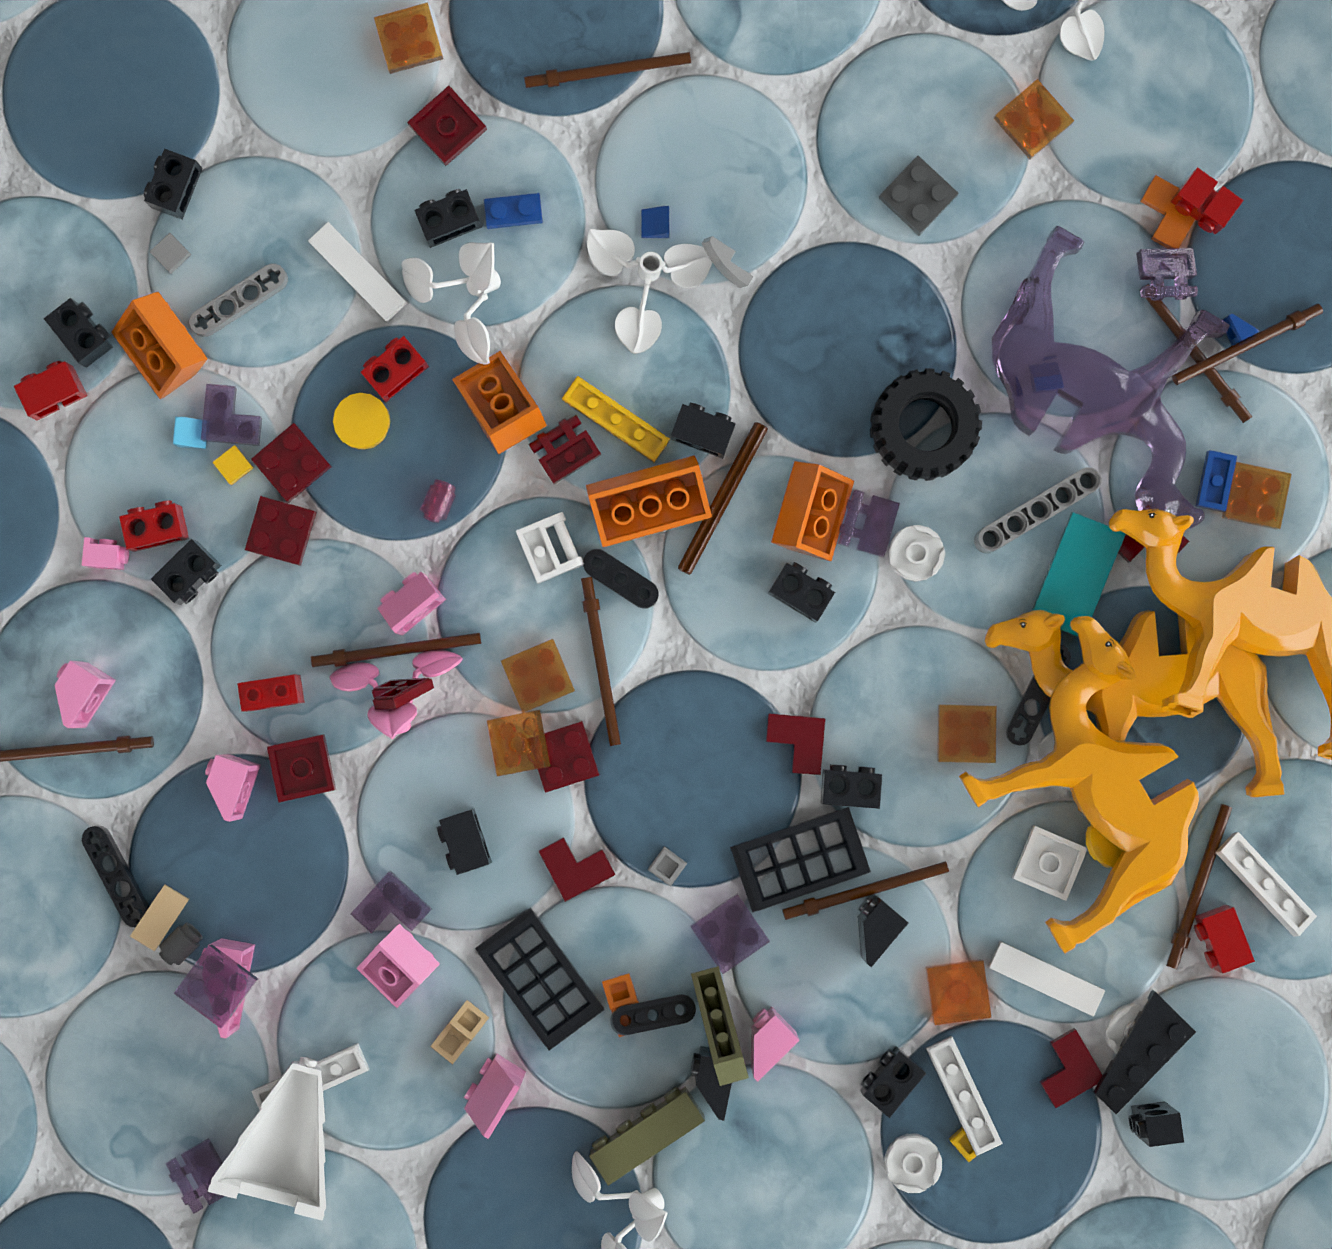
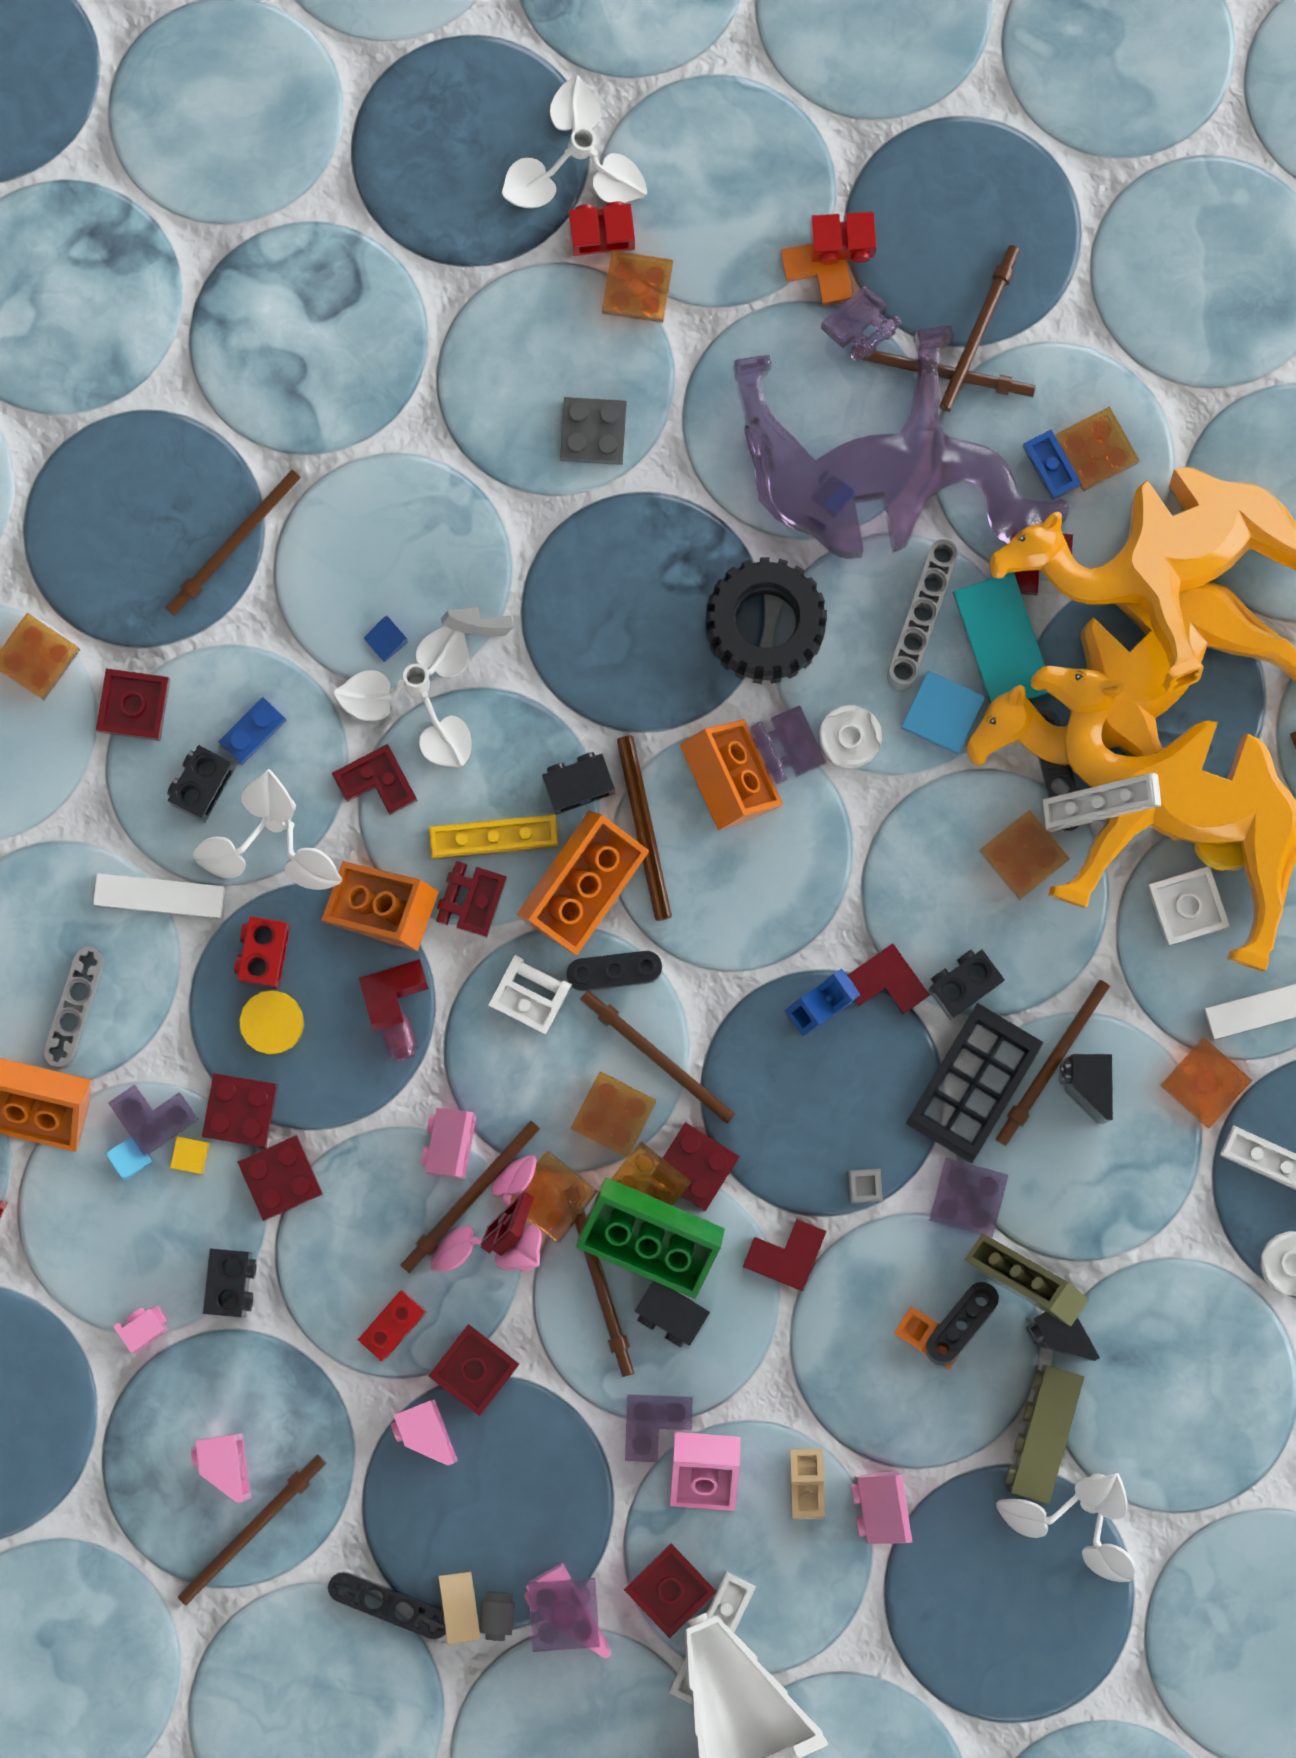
camera: 40 degrees left, 5 degrees down
red brick [119,500,189,552] -> none
black piece [475,907,605,1051] -> none
bright pink slope [751,1007,800,1082] -> none
black brick [767,562,836,623] -> none
black brick [860,1046,926,1118] -> none
blue slope [1220,314,1259,345] -> none
none -> dark red tile [332,744,418,815]
none -> dark red tile [359,959,429,1032]
none -> clear orange plate [511,1151,598,1243]
none -> reddish brown bar [565,1186,635,1377]
none -> red piece [569,201,635,256]
none -> green brick [576,1177,725,1299]
none -> dark red plate [624,1543,717,1639]
none -> blue brick [785,969,860,1036]
none -> dark azure tile [901,670,985,755]
none -> white tile [1043,773,1161,832]

